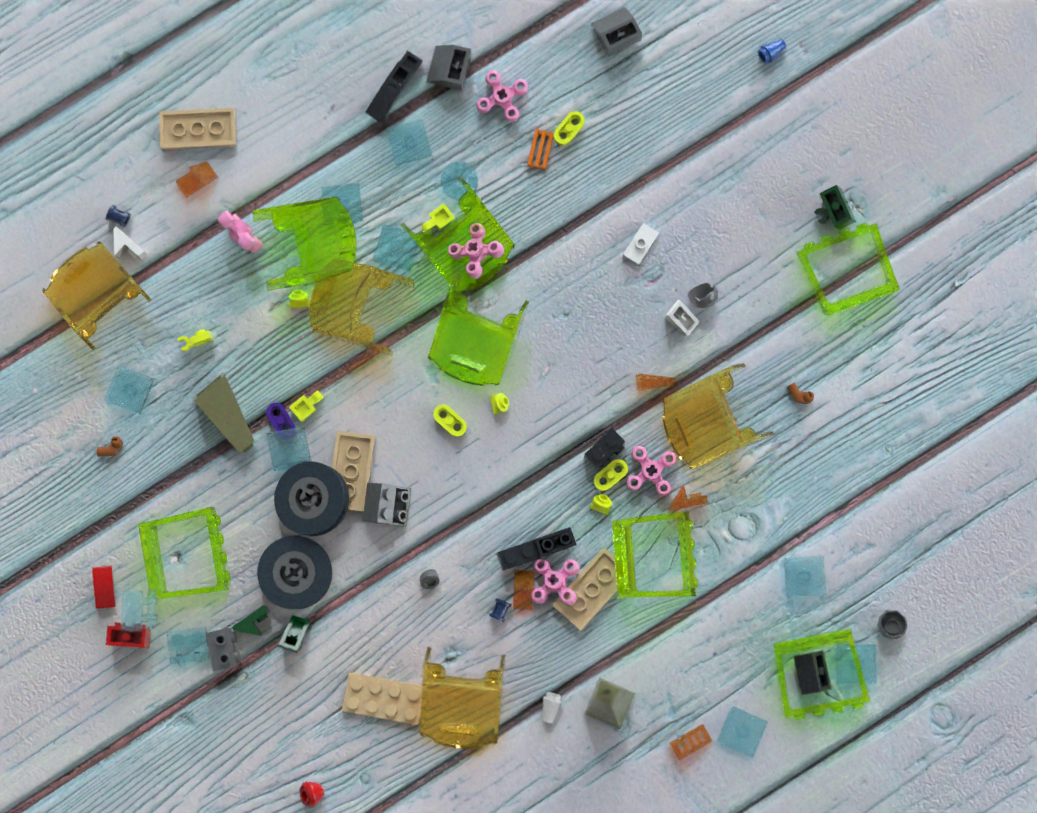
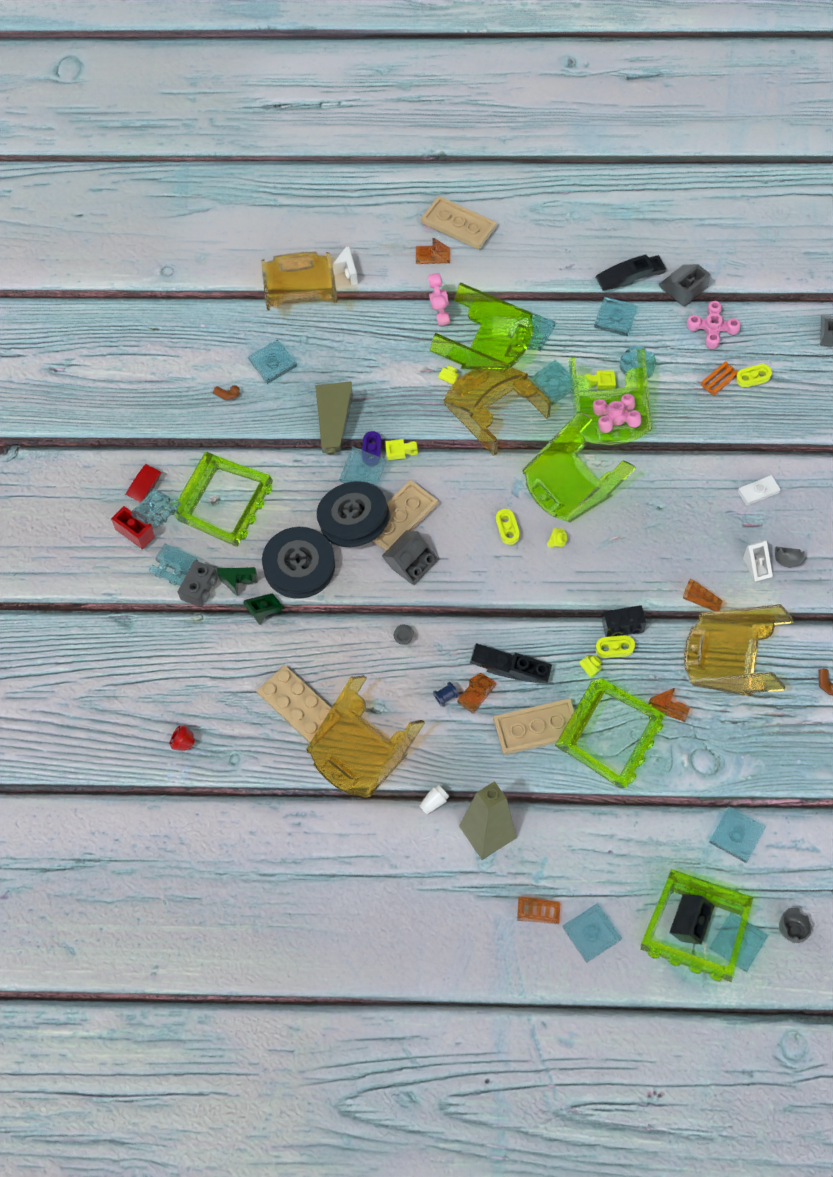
camera: 30 degrees right, 20 degrees down
dark blue bush [106,205,131,228] -> none
neon yellow plate [177,330,214,351] -> none
bright pink gear [531,558,580,606] -> none
bright pink gear [626,446,676,496] -> none

